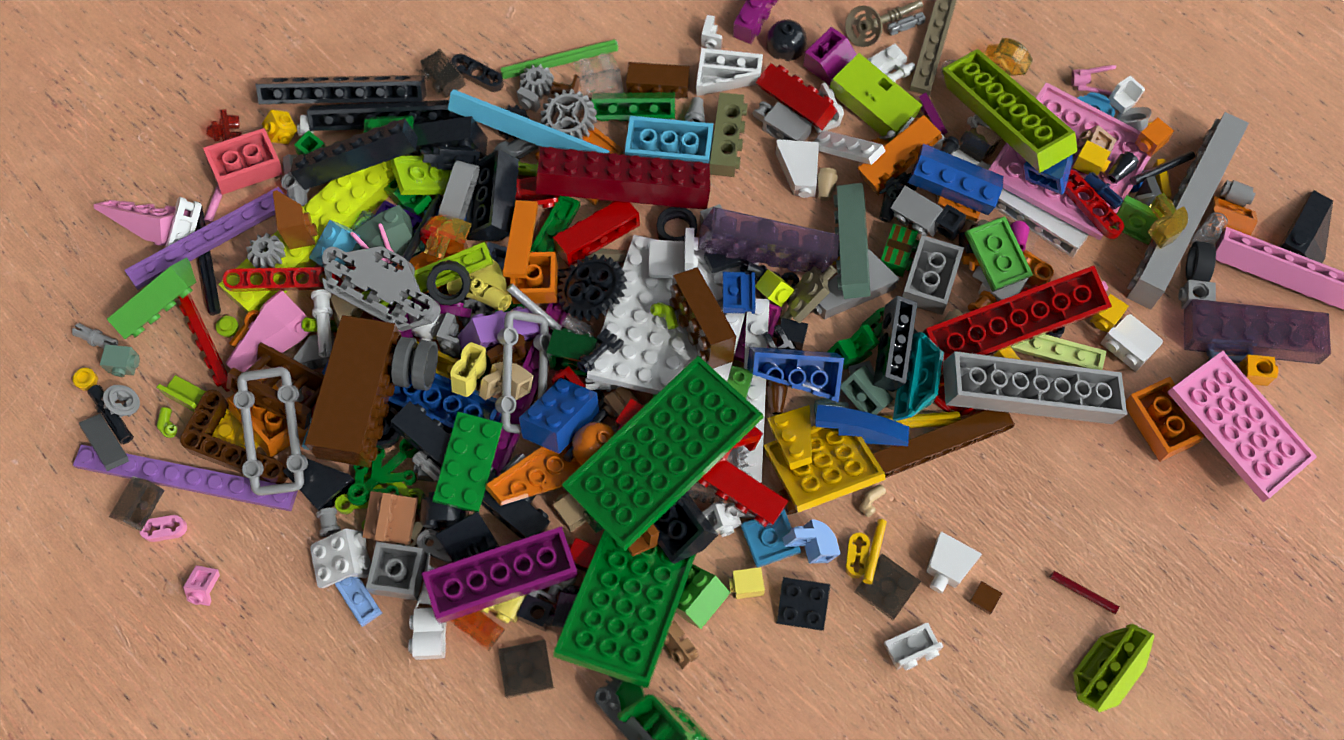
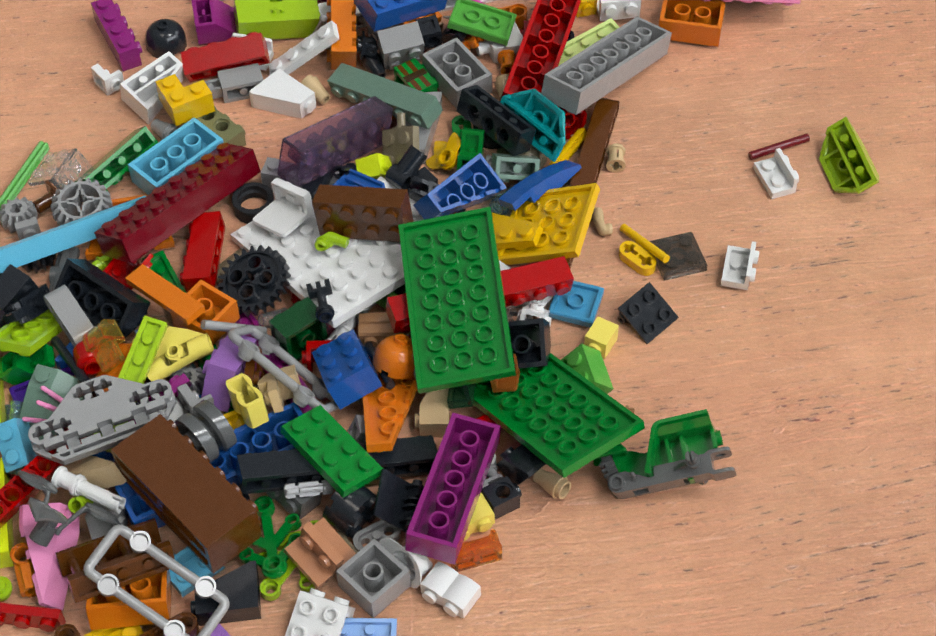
camera: 55 degrees left, 15 degrees down
light grey bush [316,507,341,537] -> none
black tyre [427,260,471,305] -> none
clear smoke plate [498,640,554,698] -> none
reddish brown brick [626,62,690,99] -> none
light blue brick [783,520,840,564] -> none
white torso [926,532,981,593] -> none
reddish brown tile [969,581,1003,615] -> none
none -> dark grey plant [16,470,121,547]
none -> yellow brick [155,74,215,126]
none -> black piece [385,145,427,190]
none -> yellow plate [426,132,461,170]
none -> tan bush [606,143,626,173]
none -> white bracket [753,148,799,199]

